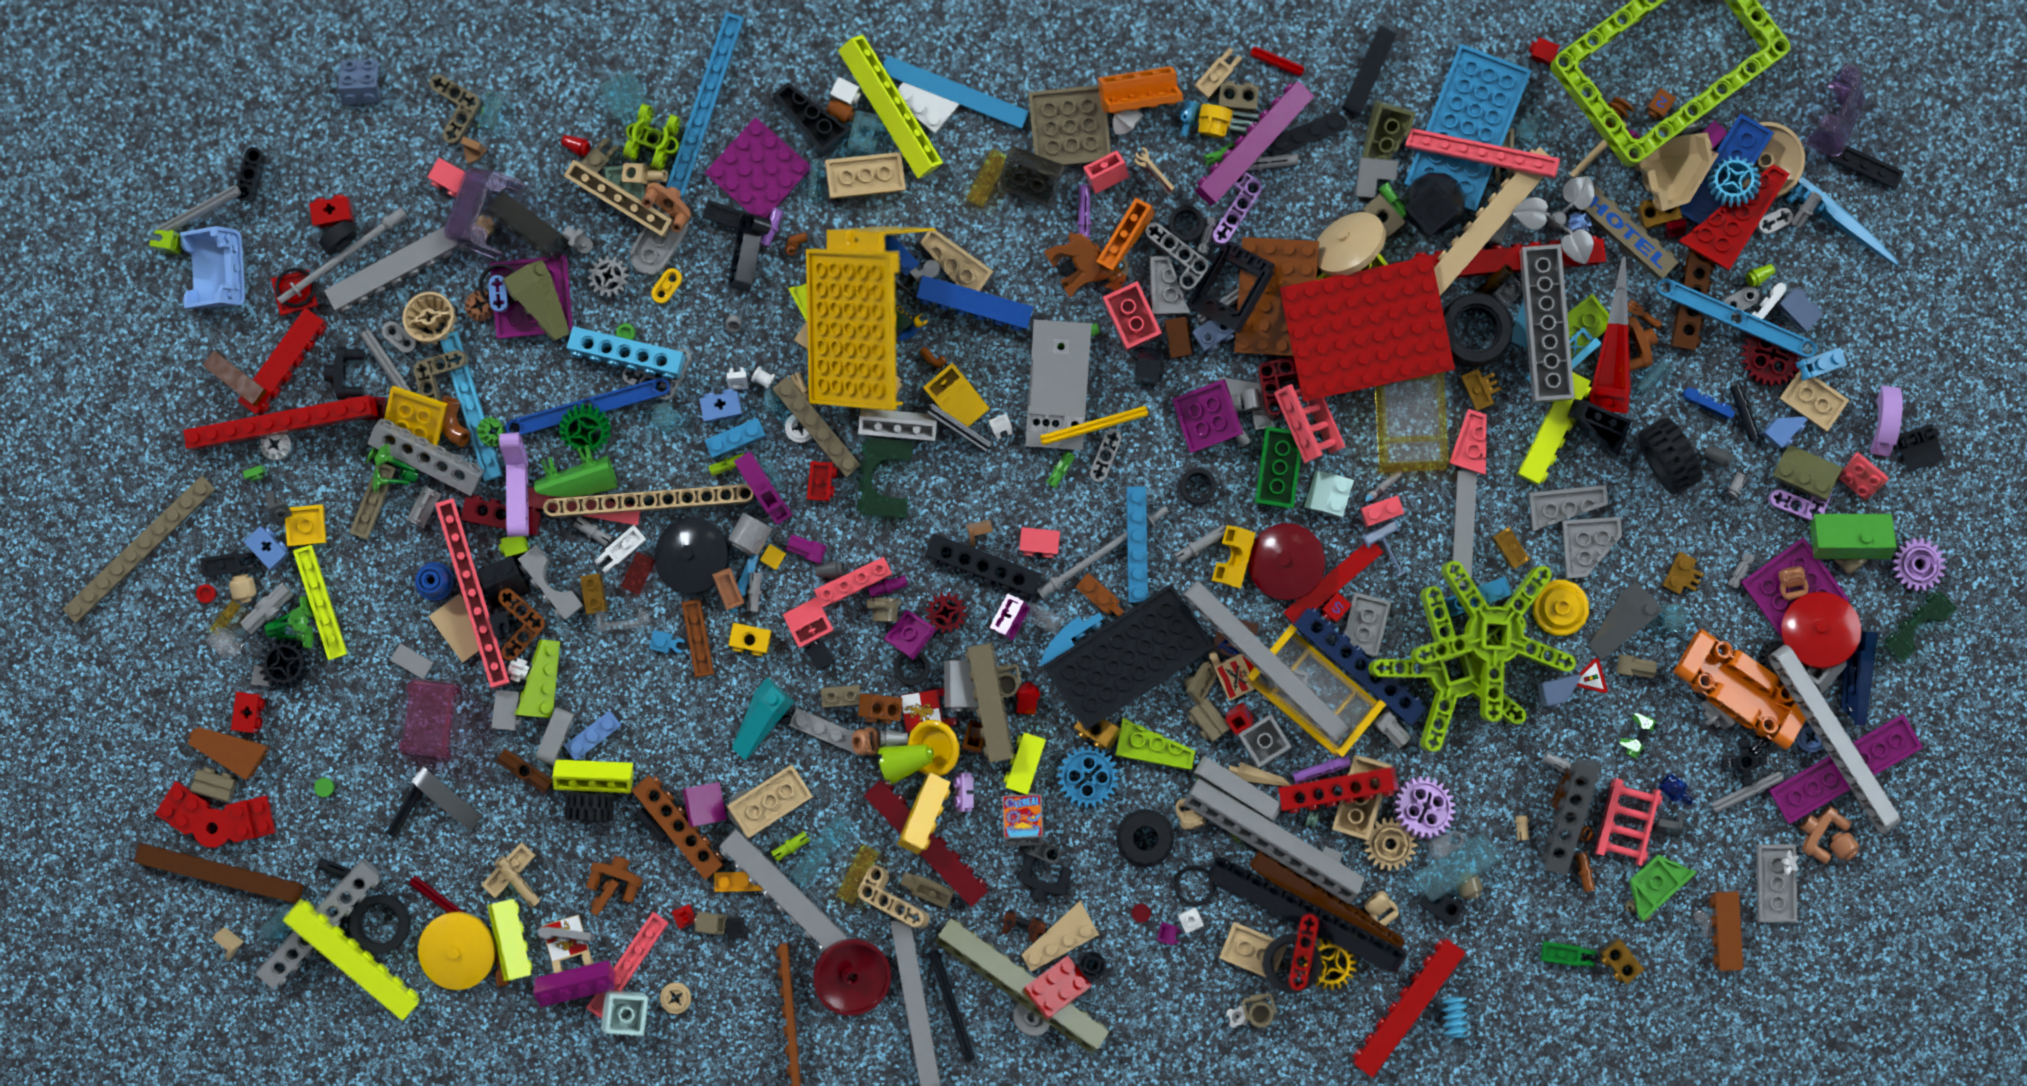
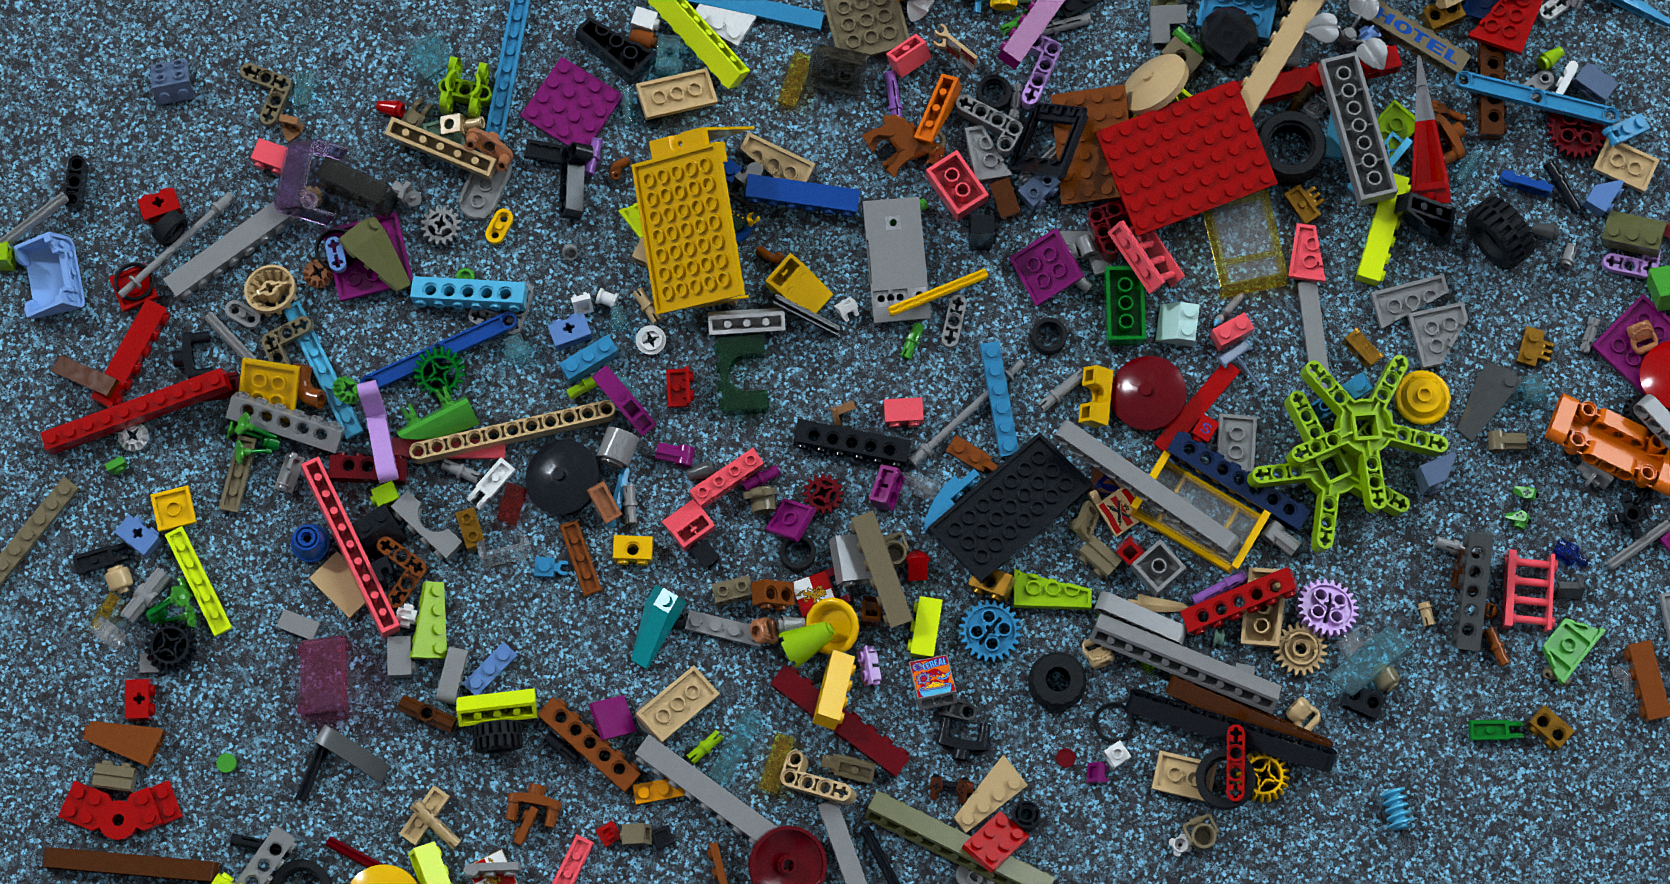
camera: 15 degrees left, 10 degrees down
red tile [196,584,217,604] -> none
dark grey bracket [266,491,292,521] -> none
yellow tile [760,544,786,570] -> none
dark tan plate [772,377,861,478] -> none
red brick [1352,938,1466,1078] -> none
sticker [1576,658,1608,693] -> none
dark red tile [1665,218,1687,239] -> none

